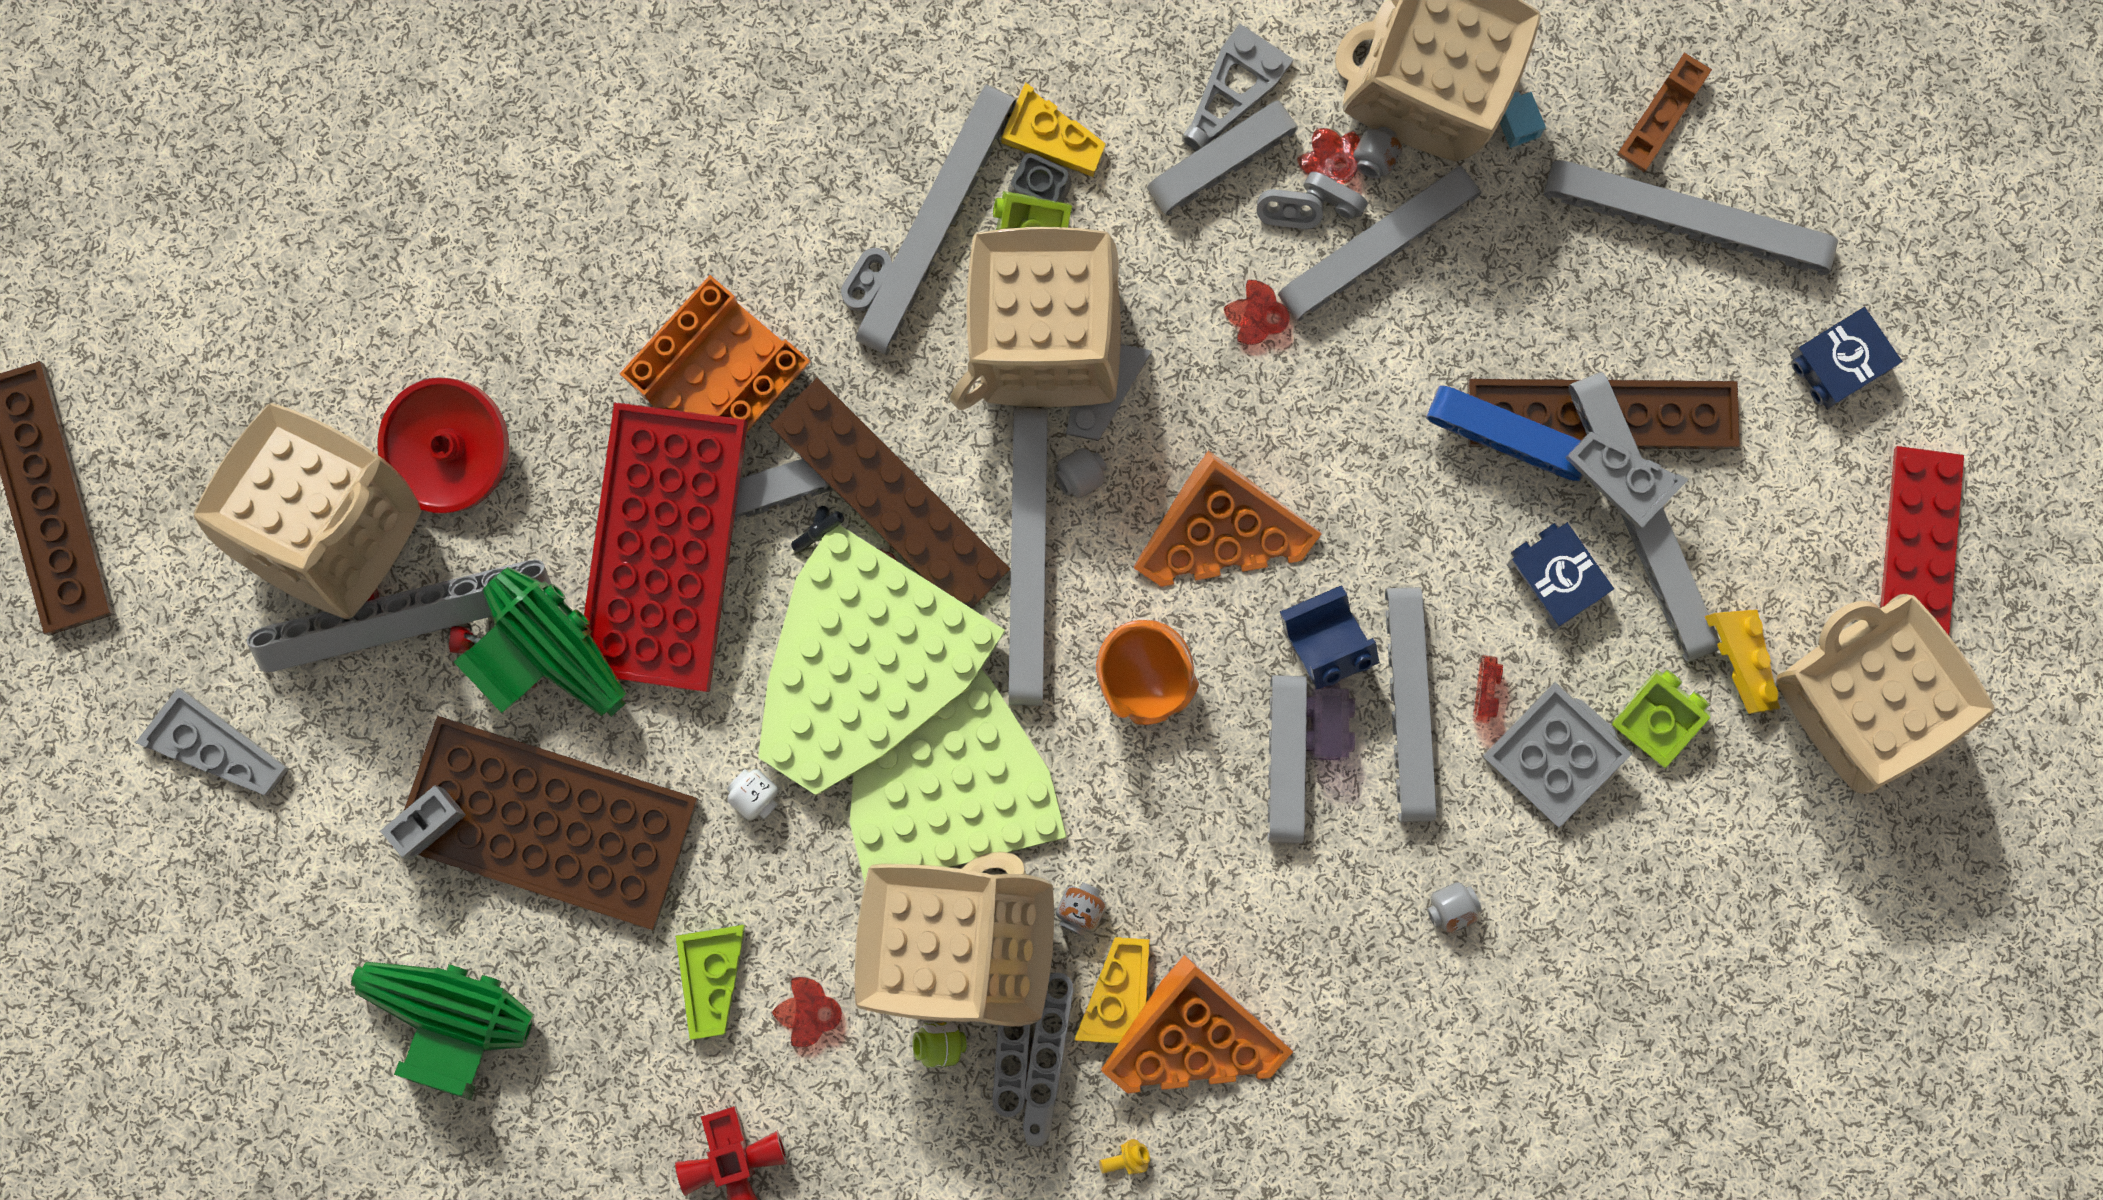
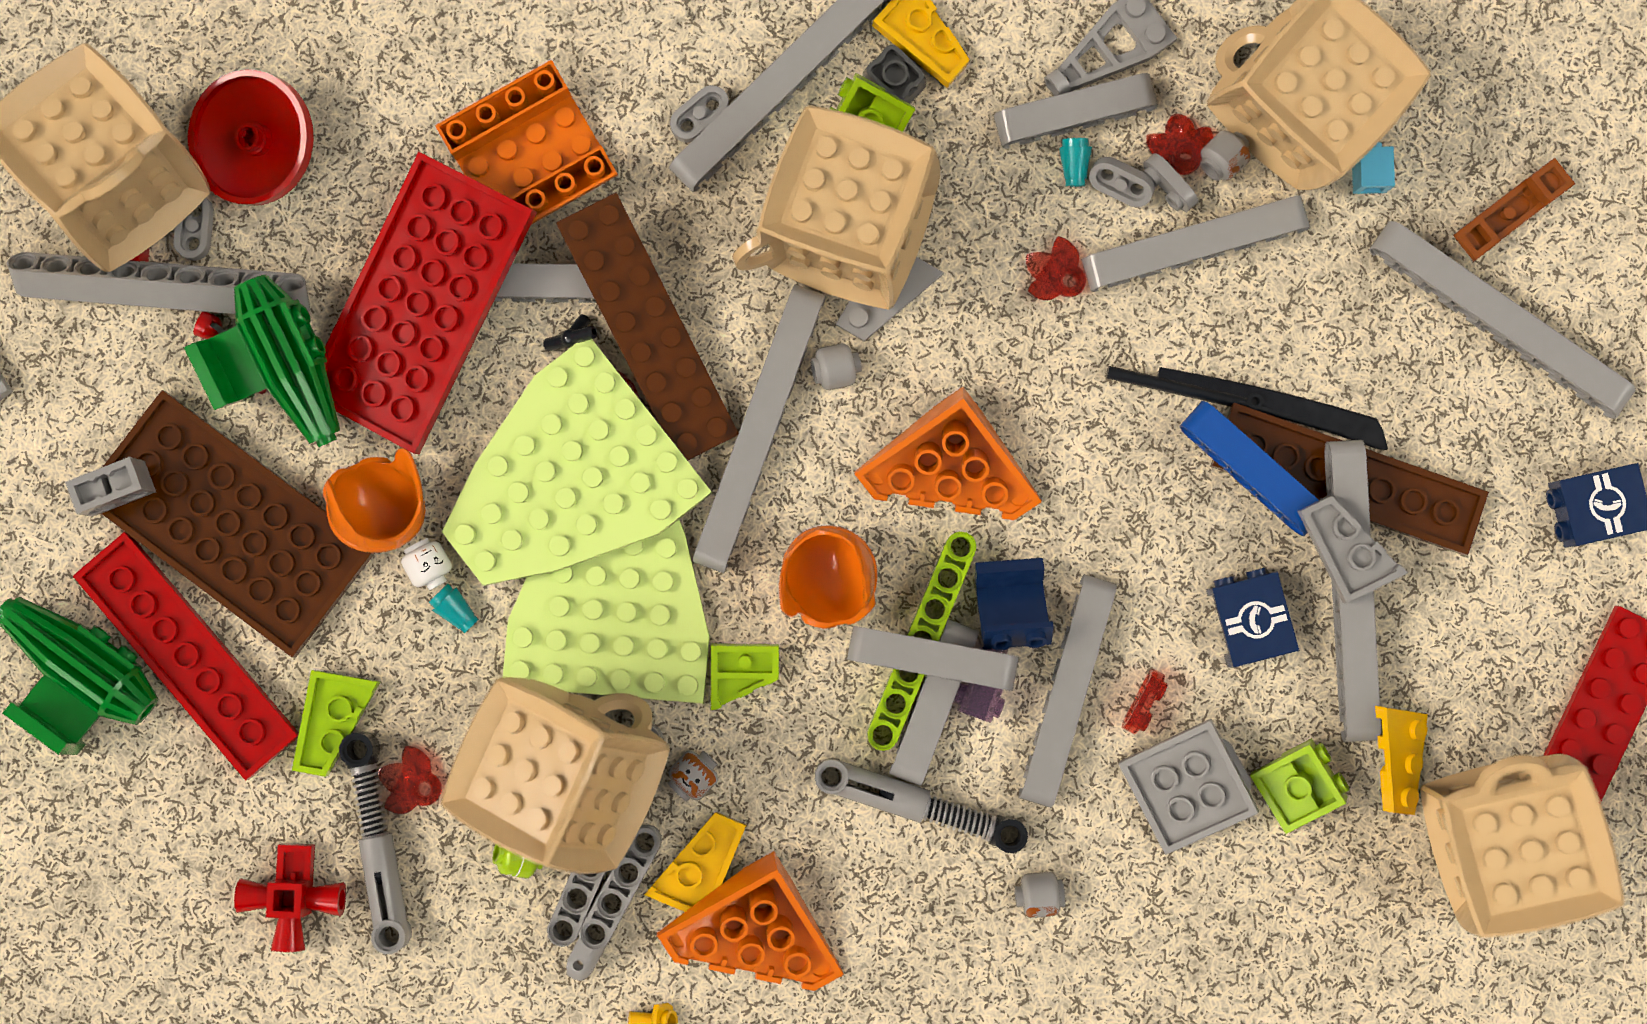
camera: 20 degrees right, 5 degrees up
none -> red plate [73,532,299,781]
none -> light grey plate [173,198,214,261]
none -> orange piece [323,449,426,553]
none -> piece [339,732,412,954]
none -> teal cone [428,584,479,633]
none -> lime wing [711,643,779,710]
none -> piece [815,758,1028,853]
none -> light grey beam [847,626,1019,691]
none -> lime beam [867,531,976,751]
none -> teal cone [1059,138,1092,187]
none -> black piece [1106,366,1388,450]

